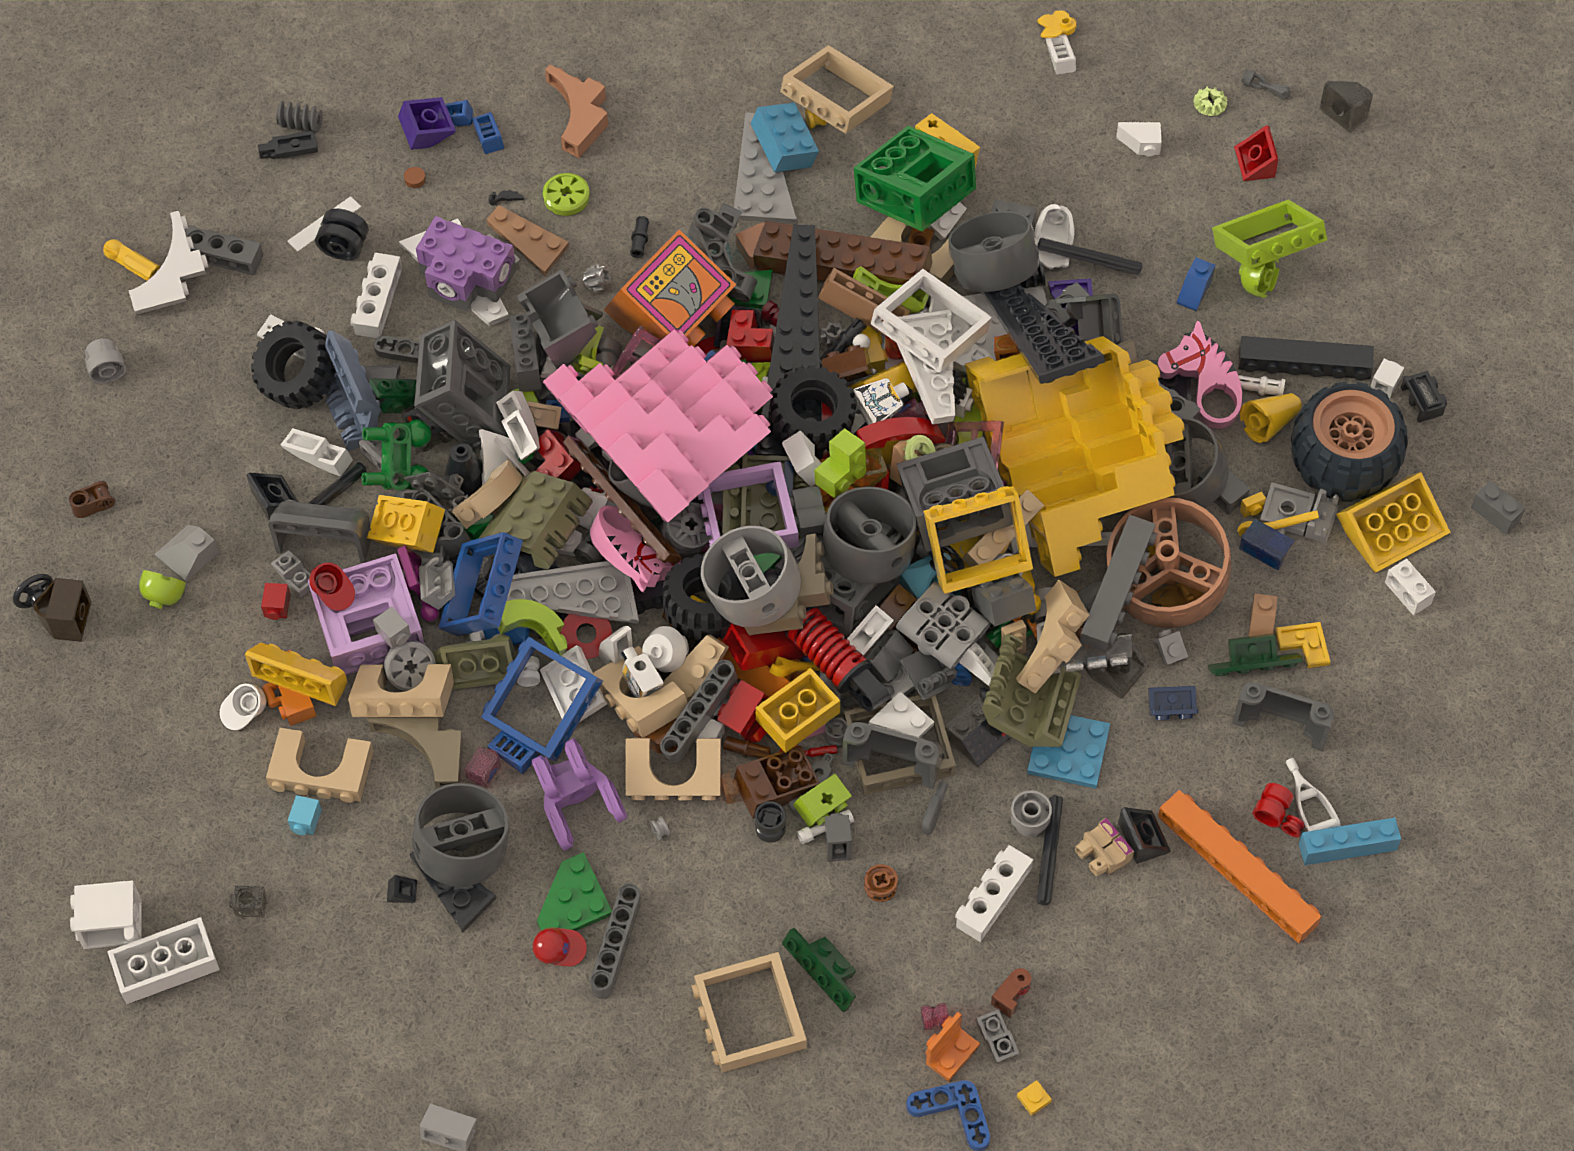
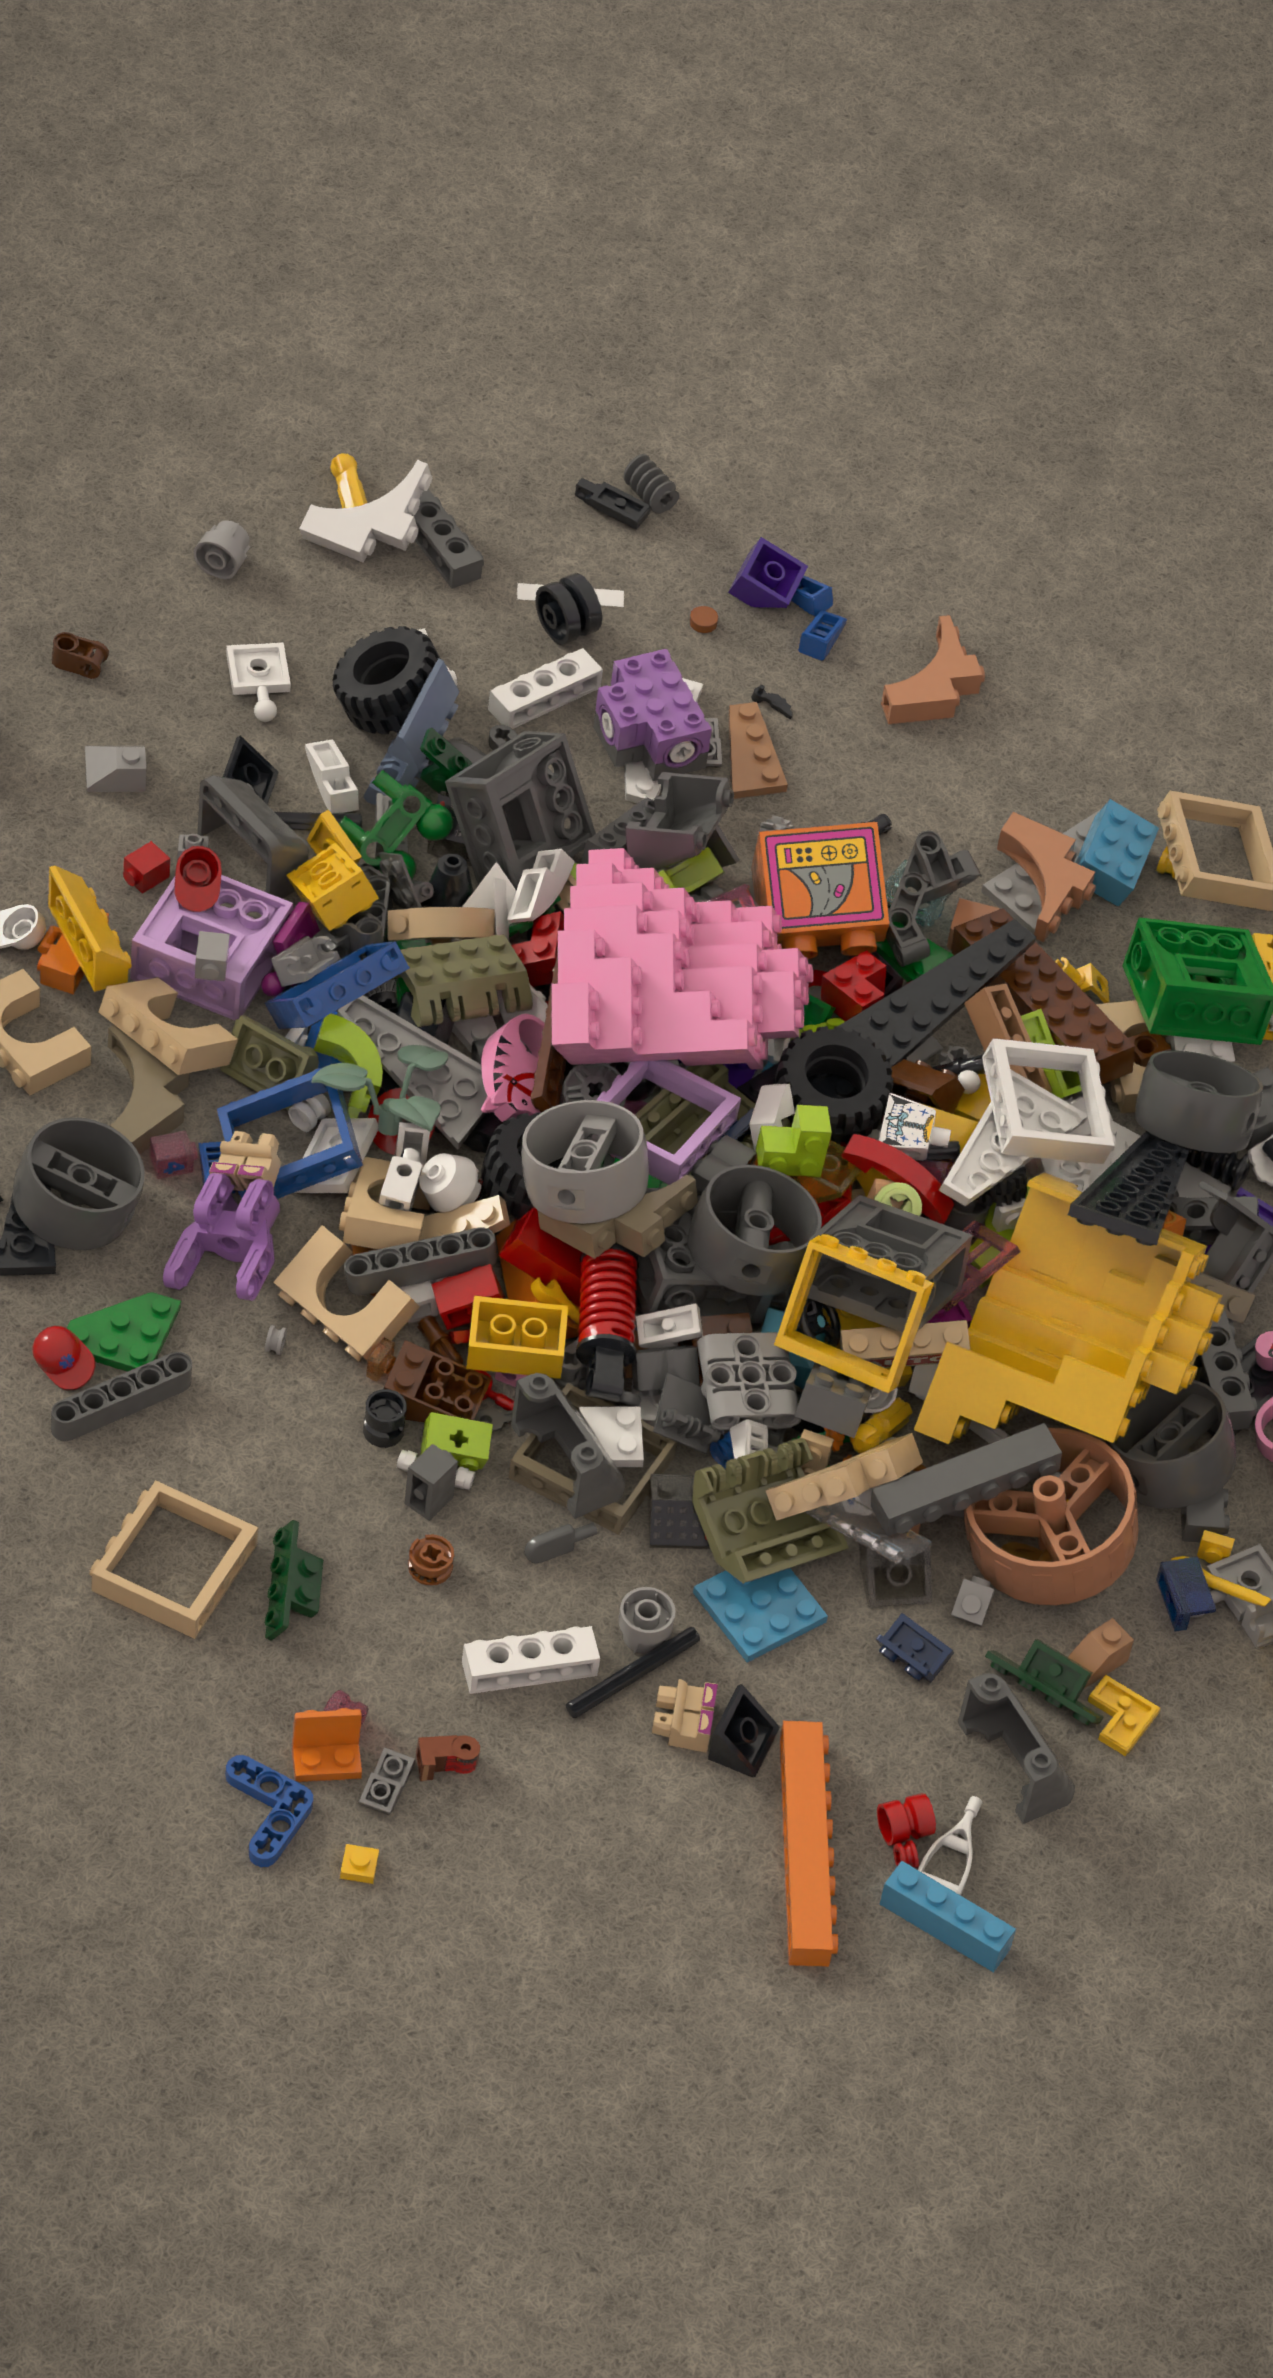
camera: 35 degrees right, 10 degrees down
lime cylinder [139,570,186,609] -> none
light grey wheel [384,640,436,691] -> none
lime wheel [543,173,590,216] -> none
none -> tan hips [209,1131,282,1191]
none -> white plate [226,643,291,722]
none -> yellow tile [307,810,362,864]
none -> sand green plant [312,1045,448,1136]
none -> nougat arch [997,812,1096,942]
none -> yellow bracket [1055,957,1109,1003]

